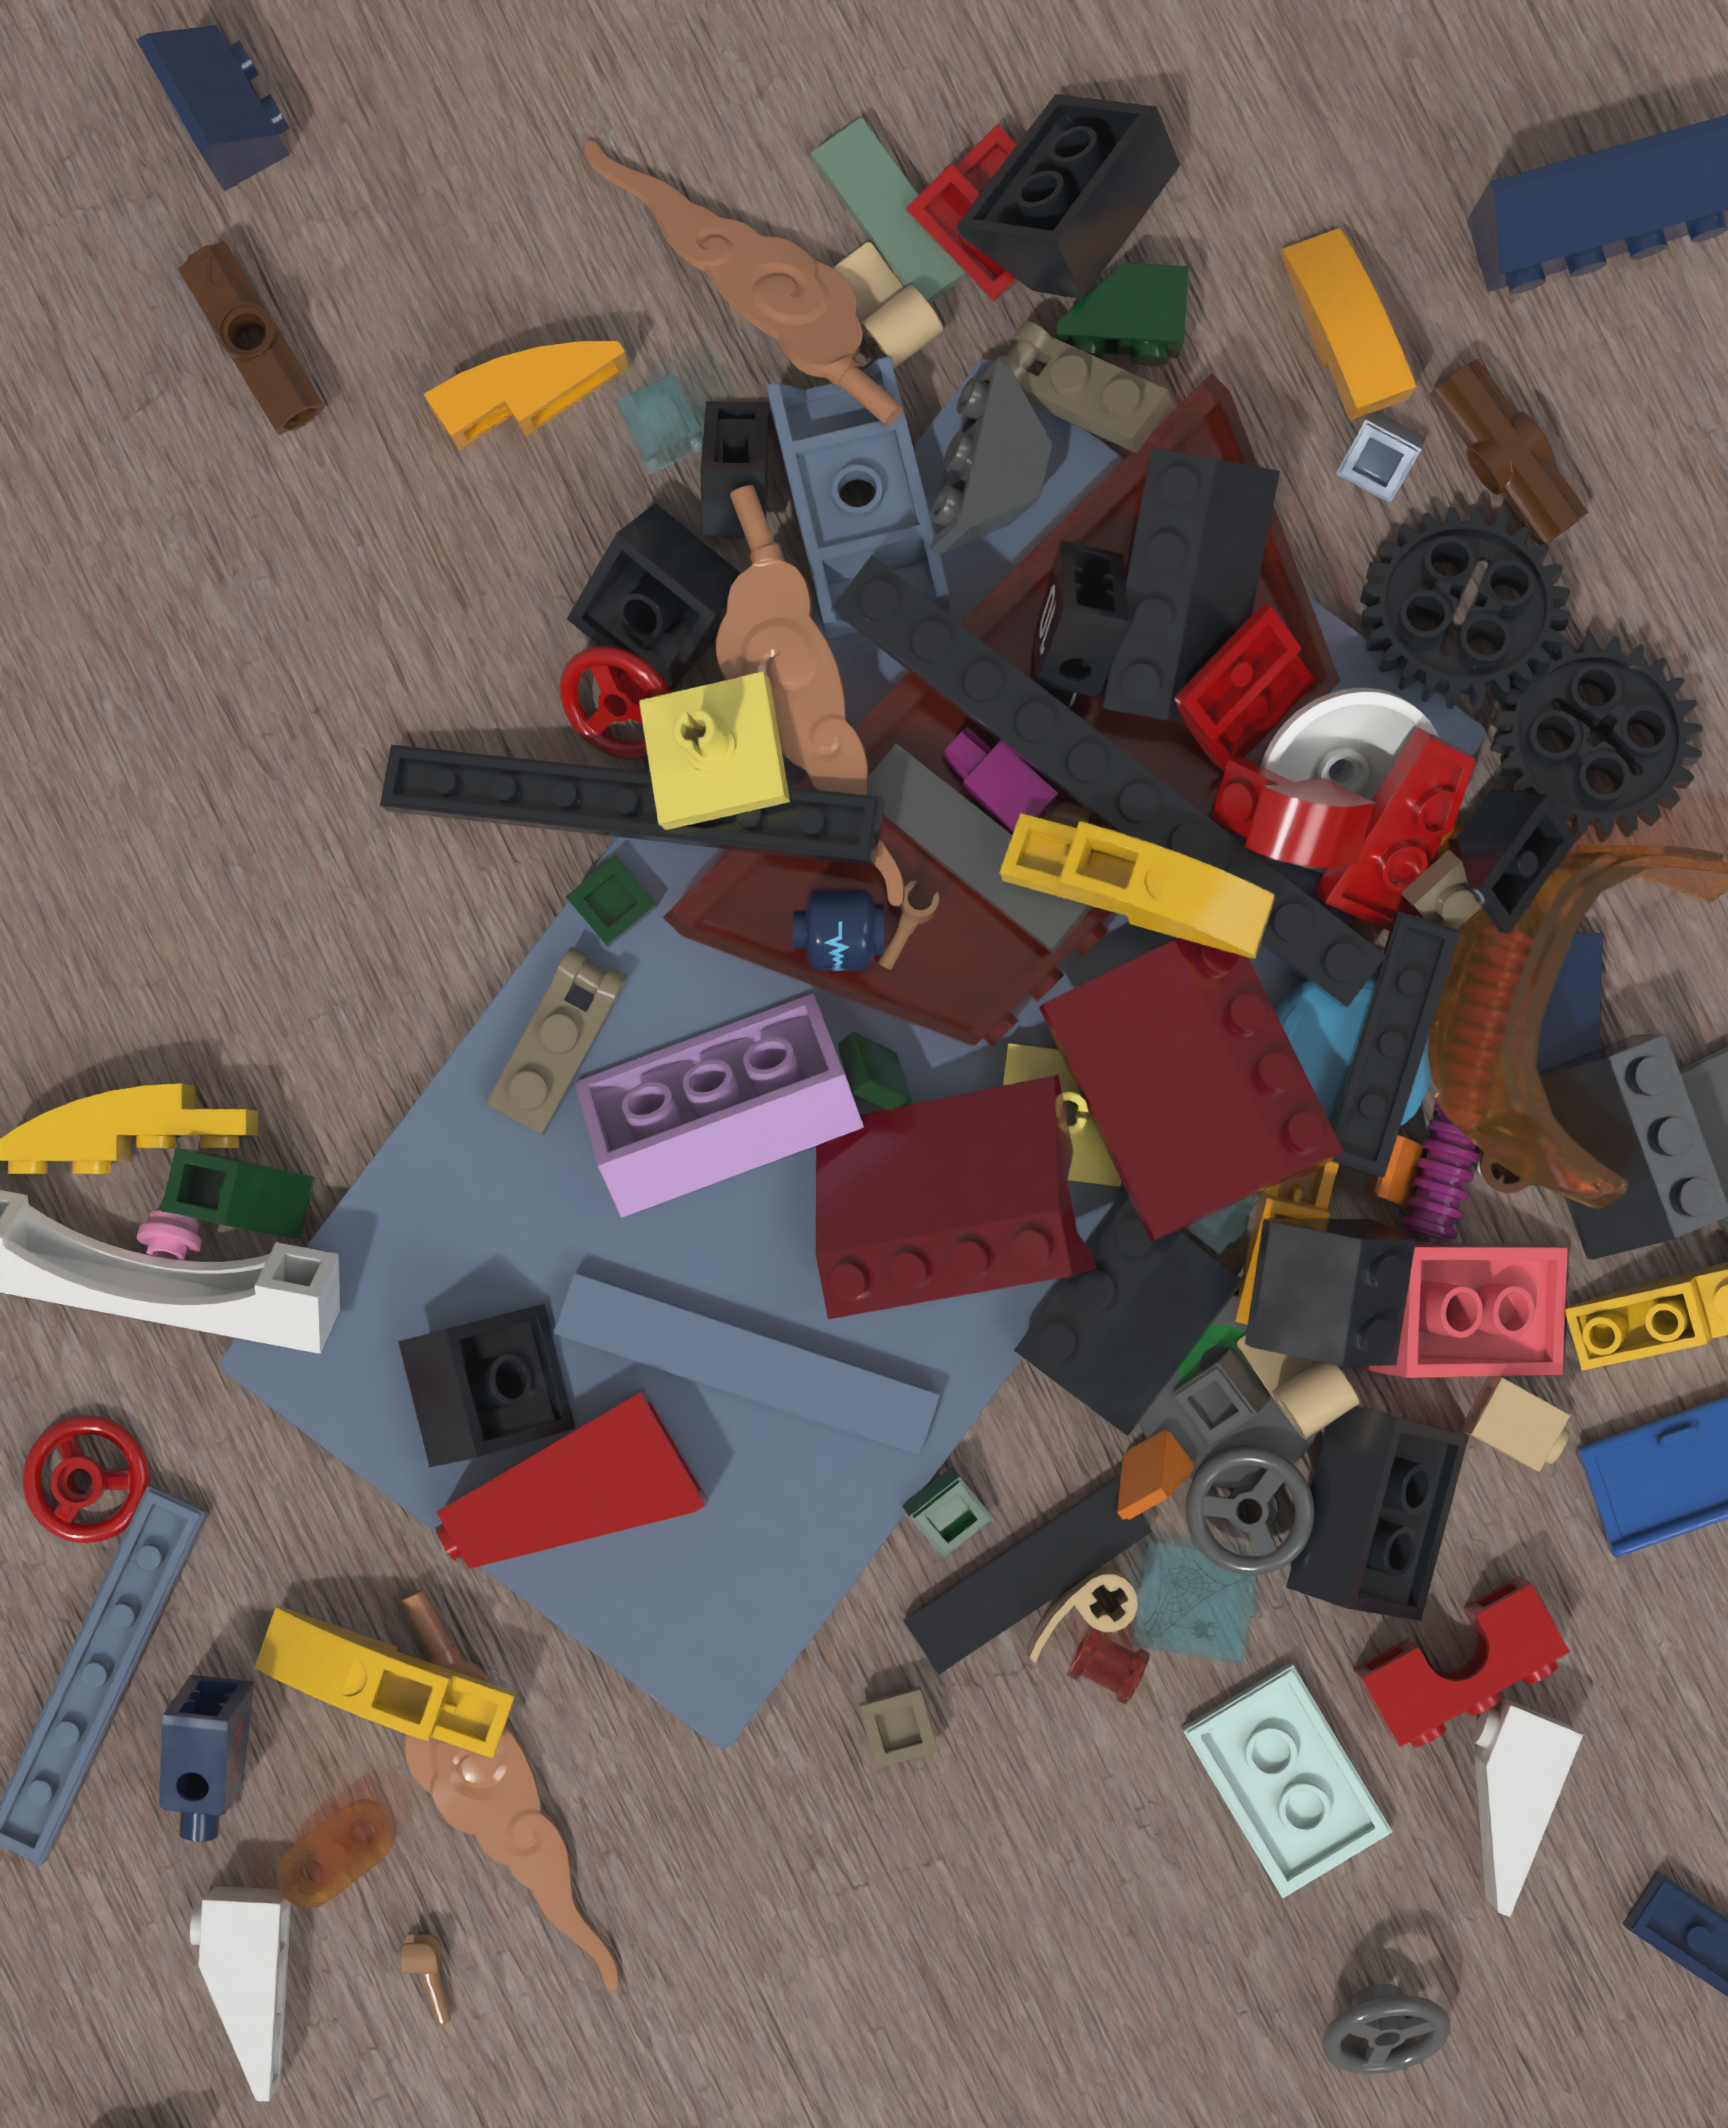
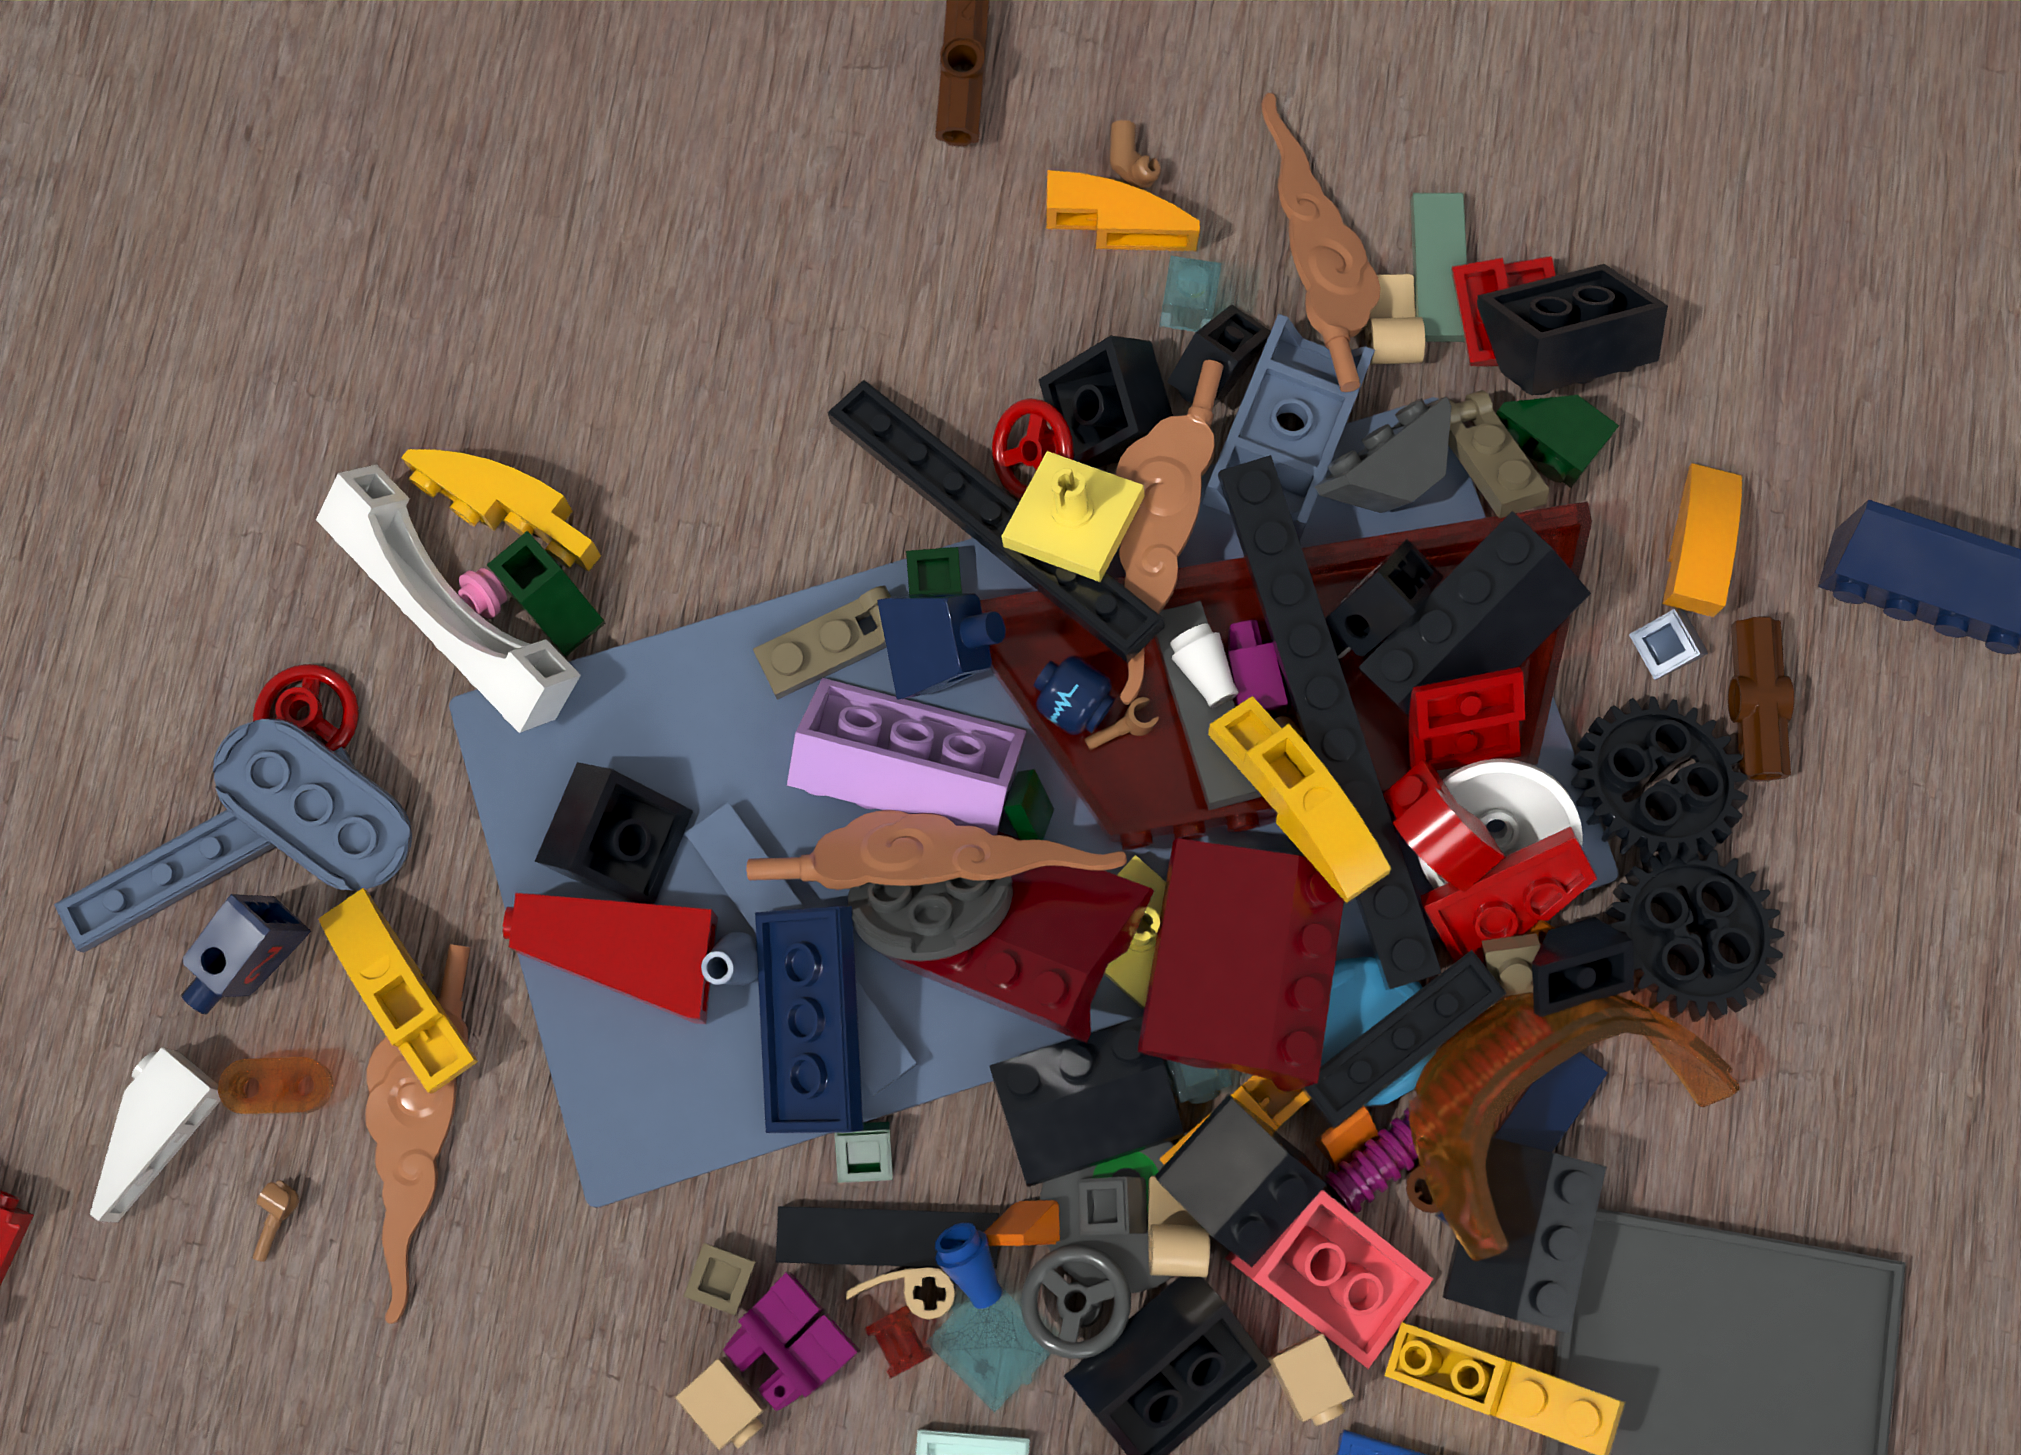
camera: 35 degrees right, 10 degrees down
none -> sand blue tile [213,718,412,891]
none -> tan brick [675,1357,767,1450]
none -> sand blue cone [701,932,758,986]
none -> magenta hips [723,1272,861,1411]
none -> nougat piece [747,810,1127,890]
none -> dark blue tile [755,906,863,1133]
none -> dark grey tile [848,876,1013,961]
none -> dark blue torso [877,593,1006,700]
none -> blue cone [935,1223,1003,1309]
none -> medium nougat arm [1110,120,1161,189]
none -> white cone [1170,623,1239,708]

